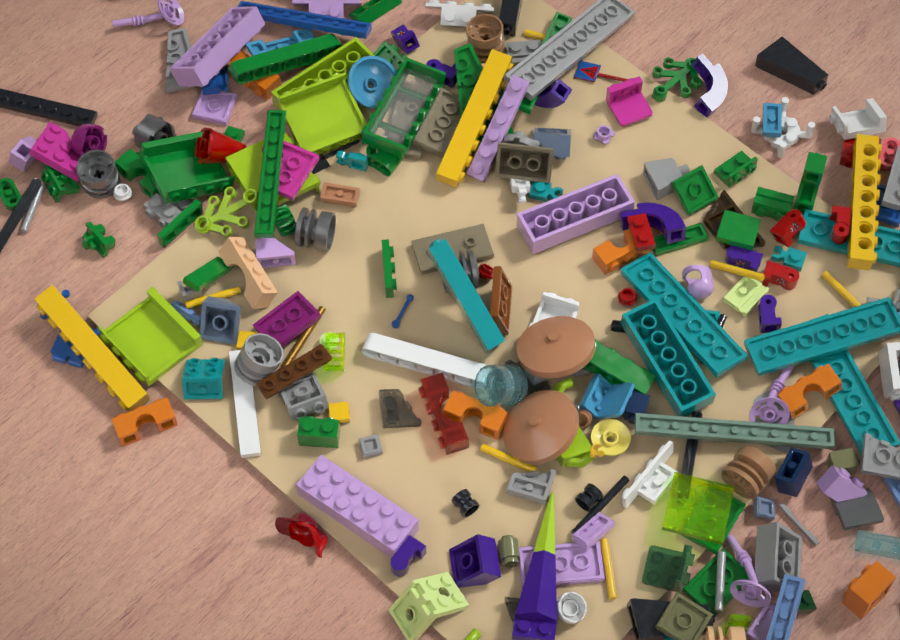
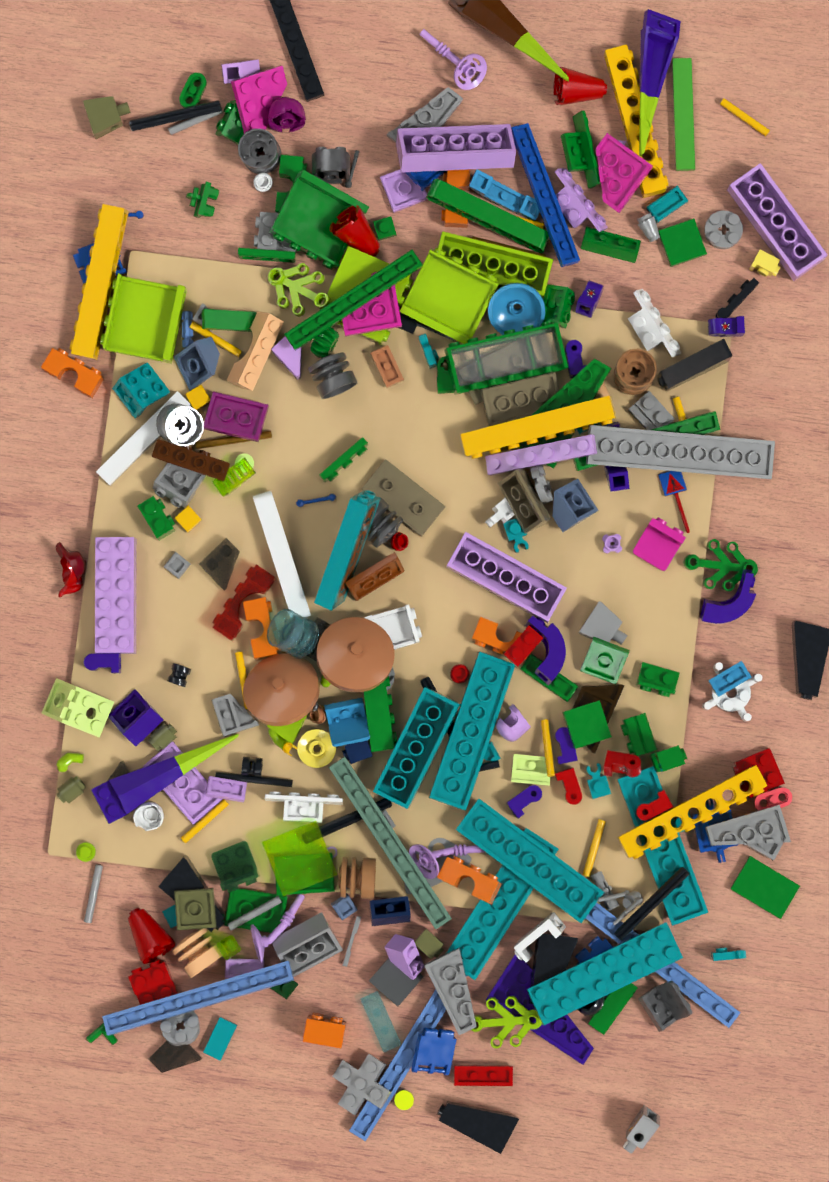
camera: 55 degrees right, 25 degrees up
white panel [829,98,887,140] -> none

